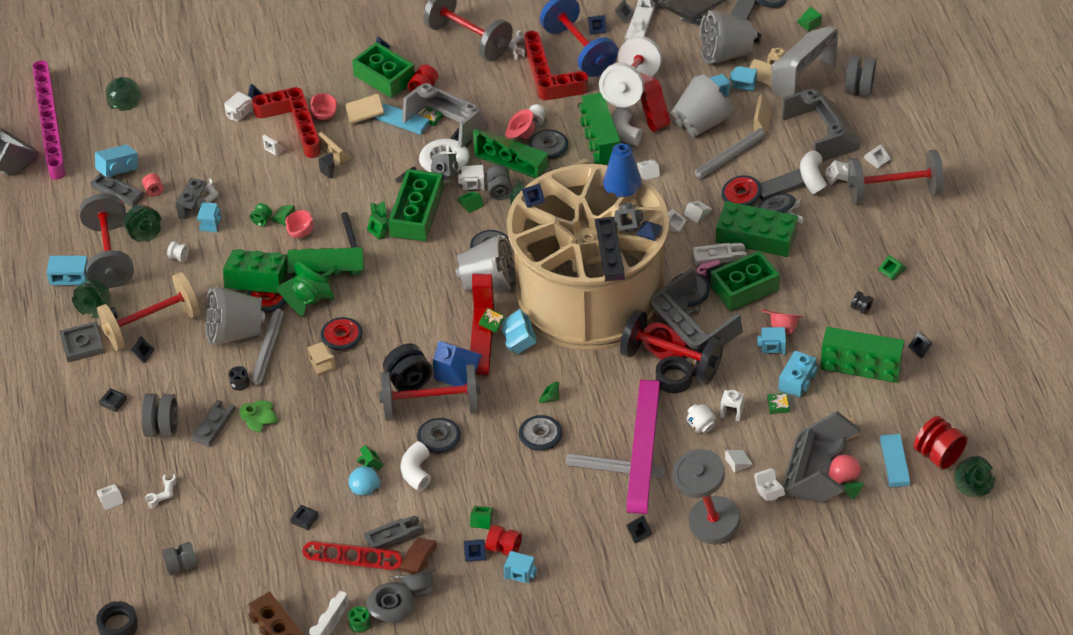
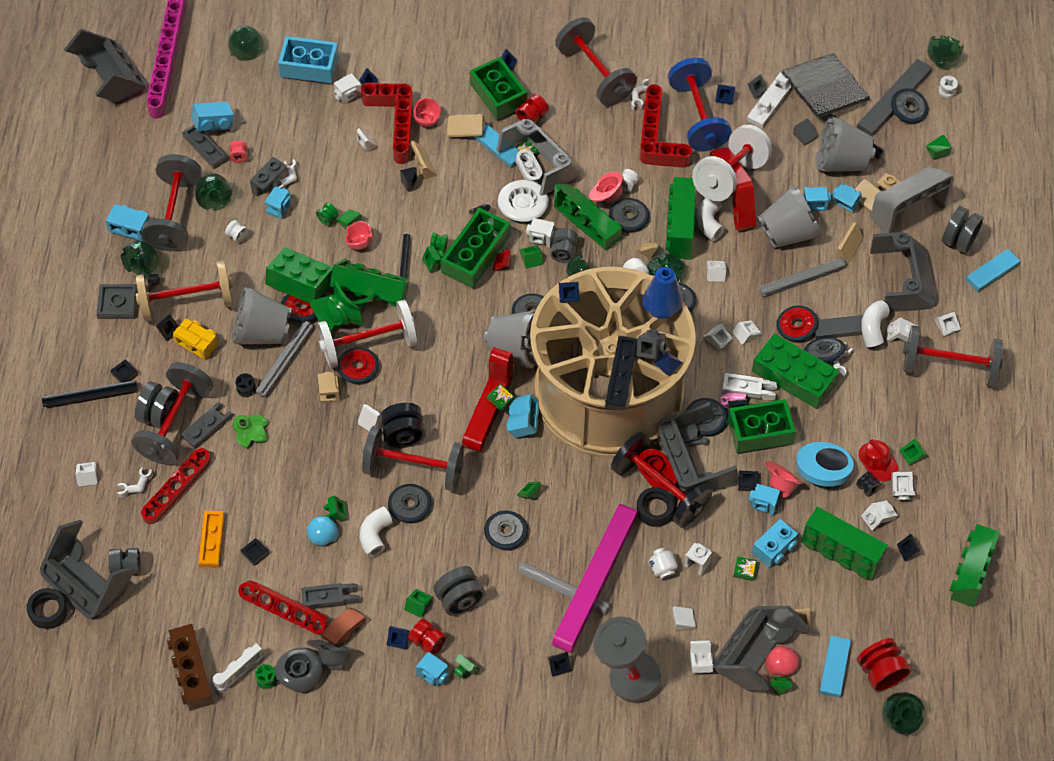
camera: 15 degrees right, 10 degrees up
dark grey brick [431,154,459,180] -> none
blue slope [433,341,482,386] -> none
none -> dark grey windscreen [40,520,135,618]
none -> black axle [42,380,138,407]
none -> dark grey piece [131,362,213,465]
none -> red beam [141,448,211,524]
none -> yellow brick [173,318,219,360]
none -> light orange tile [198,511,225,568]
none -> medium azure brick [278,36,339,83]
none -> white piece [318,300,417,369]
none -> white slope [358,404,380,431]
none -> dark grey wheel [433,566,485,616]
none -> green tile [454,653,480,679]
none -> red slope [493,249,511,271]
none -> white plate [515,149,542,182]
none -> black tile [738,470,758,491]
none -> dark grey slope [793,118,818,146]
none -> medium azure piece [796,442,853,486]
none -> red piece [859,439,898,482]
none -> white bracket [862,500,898,530]
none -> white bracket [891,472,915,500]
none -> green wedge [949,524,1000,608]
none -> medium azure tile [966,249,1020,292]

